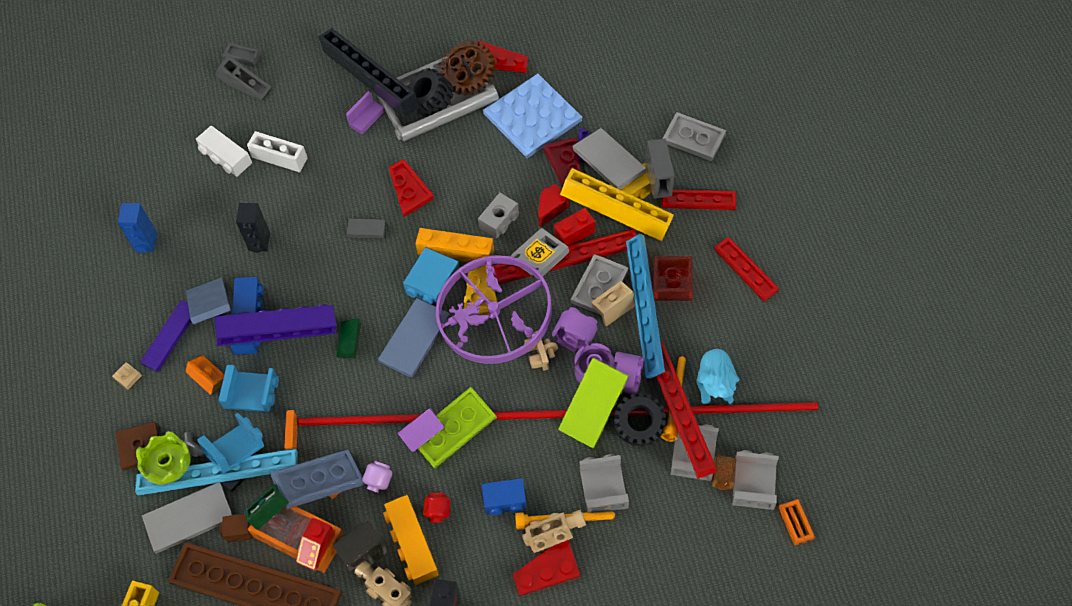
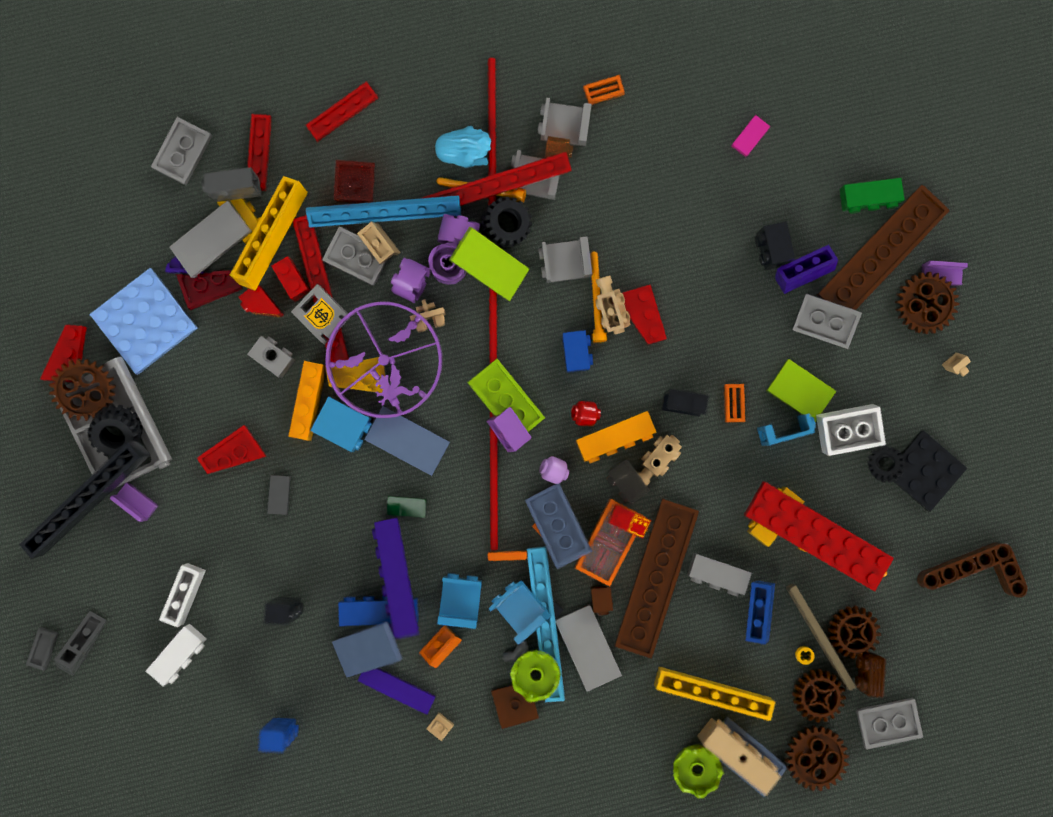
camera: 90 degrees left, 25 degrees up
dark green slope [244,484,289,530] -> none

